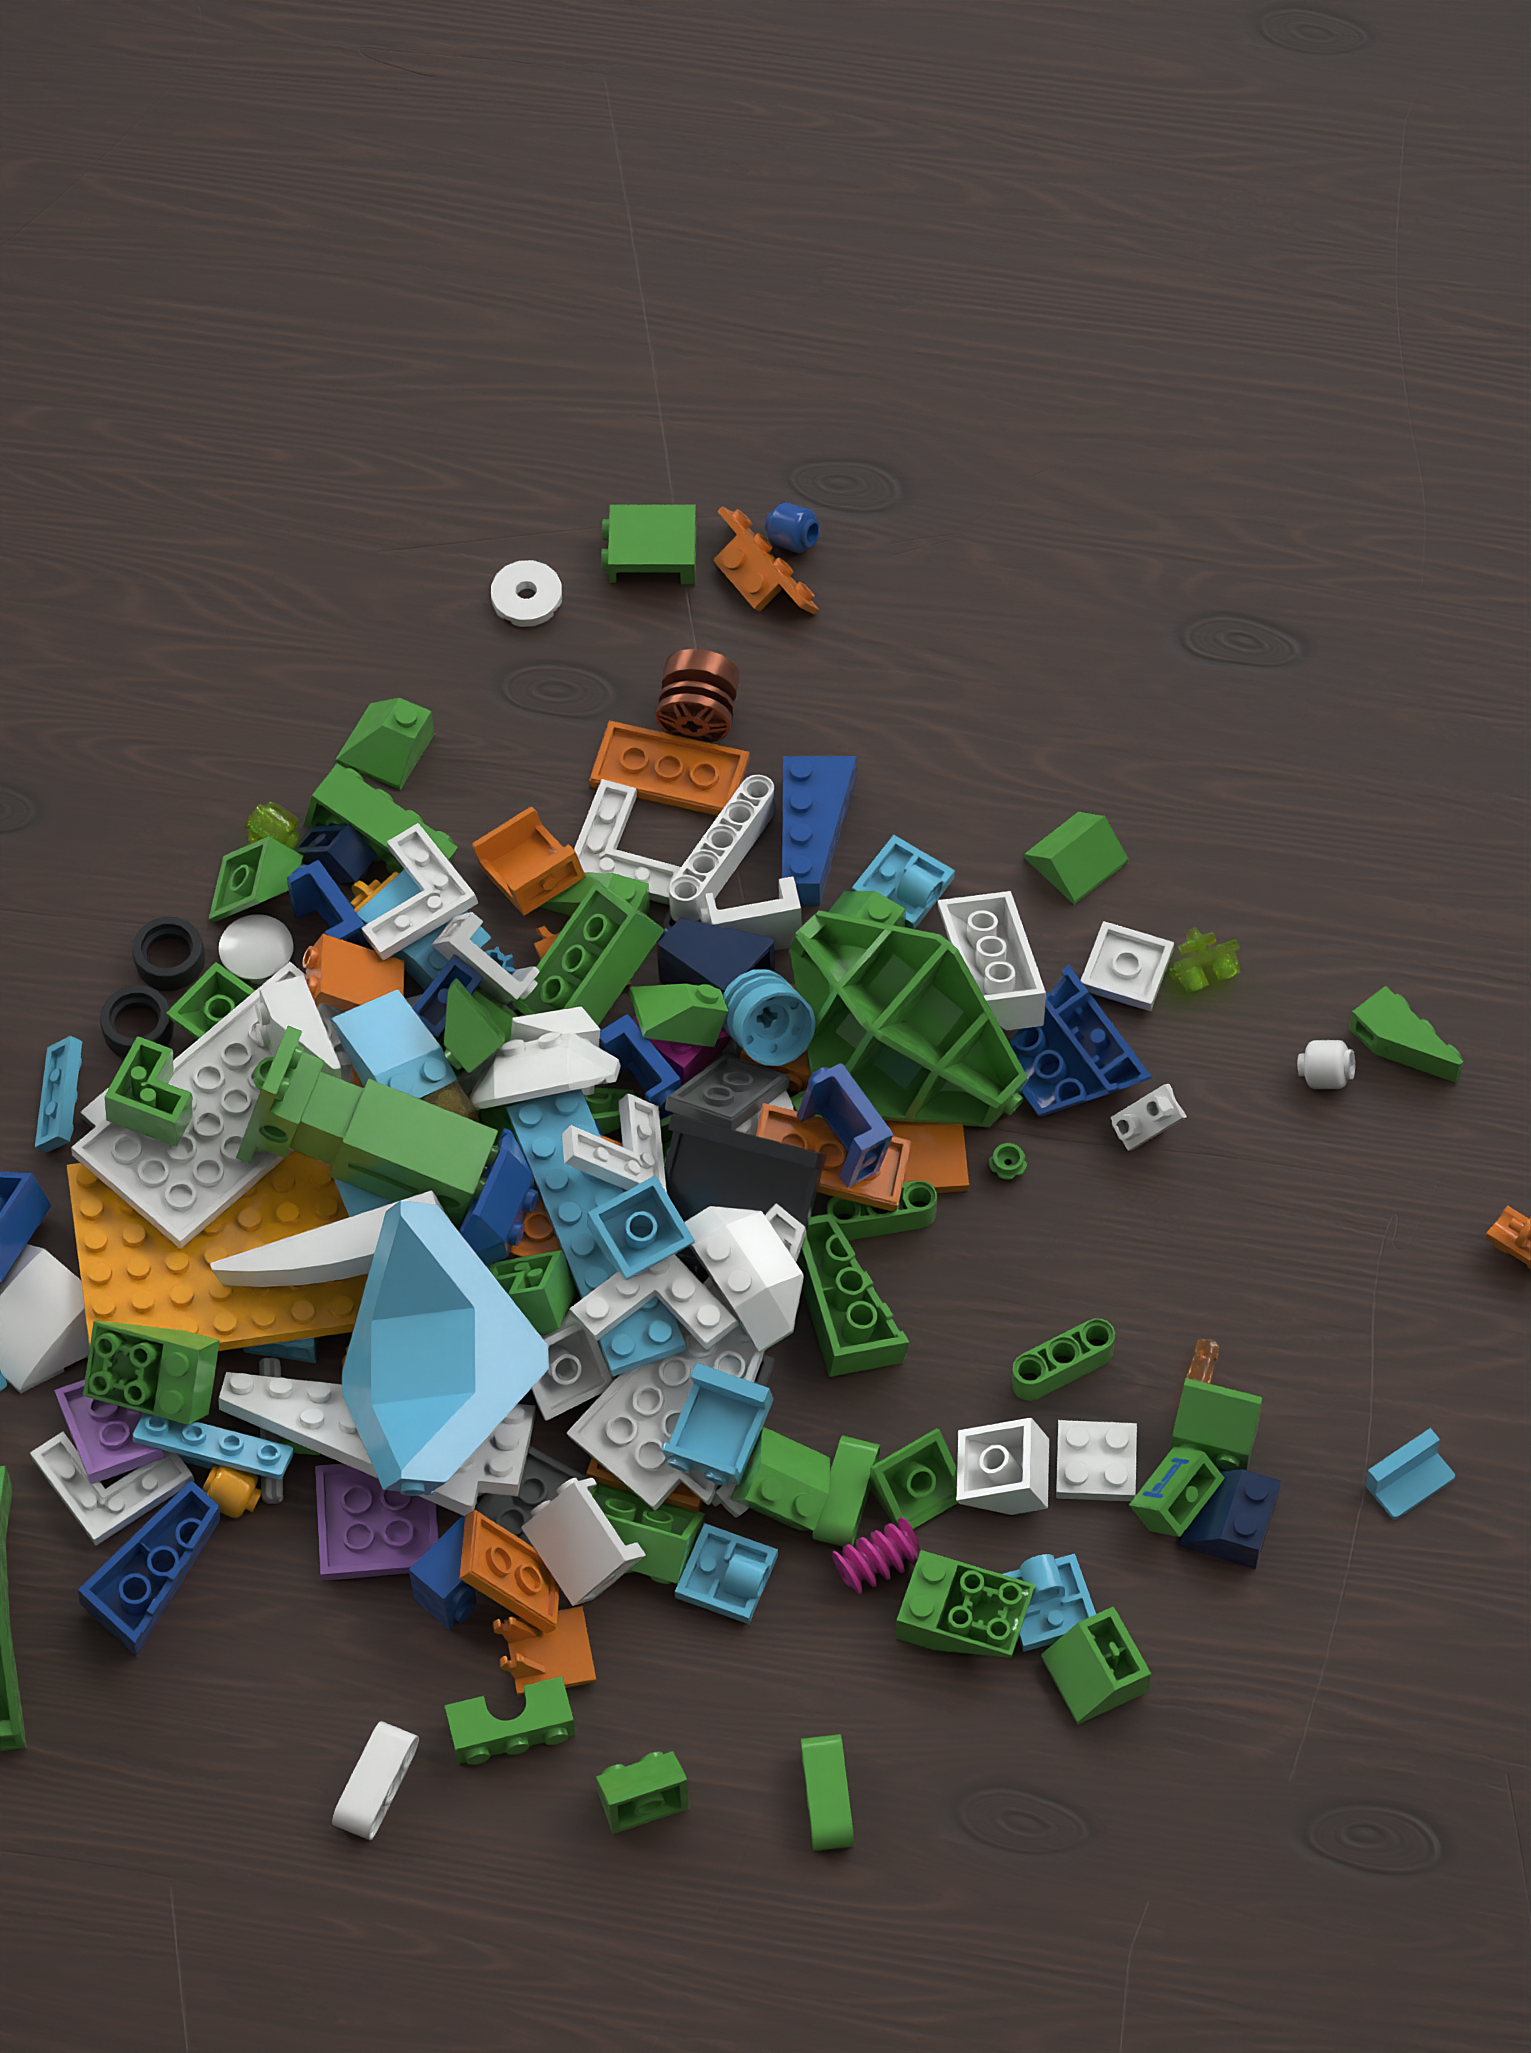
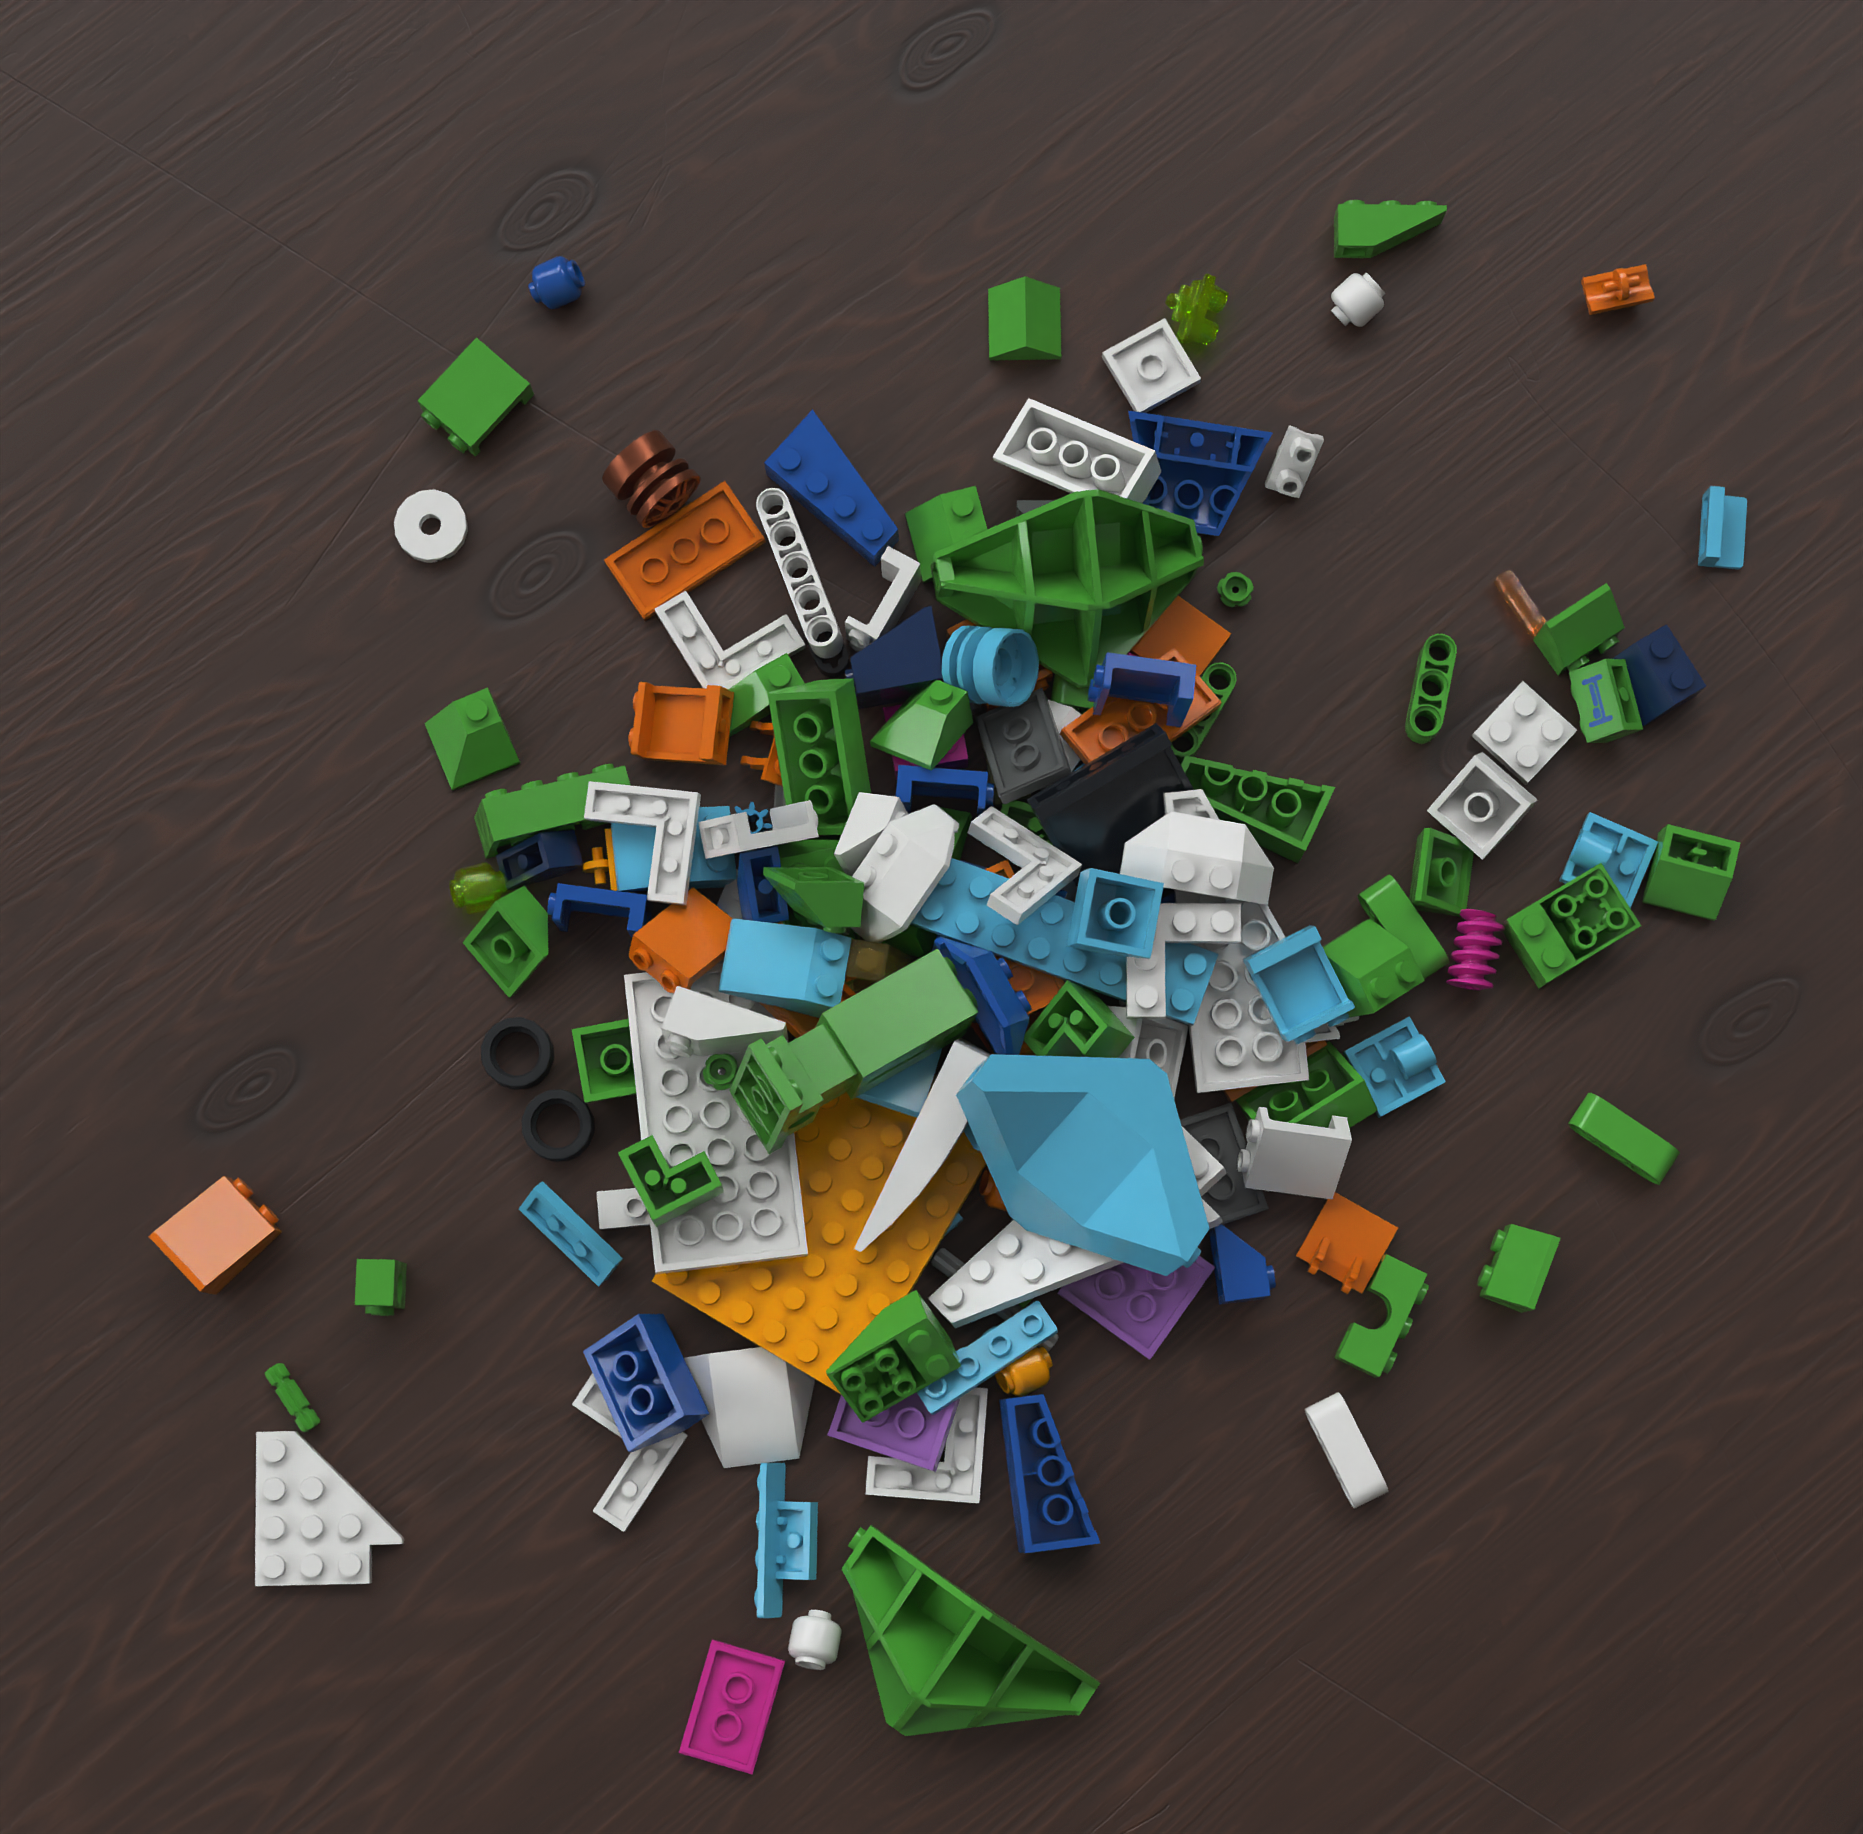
camera: 50 degrees left, 20 degrees up
white dish [219,915,294,985] -> none
orange tile [459,1510,560,1634] -> none
orange bracket [713,506,819,614] -> none
medium azure plate [852,835,955,929] -> none

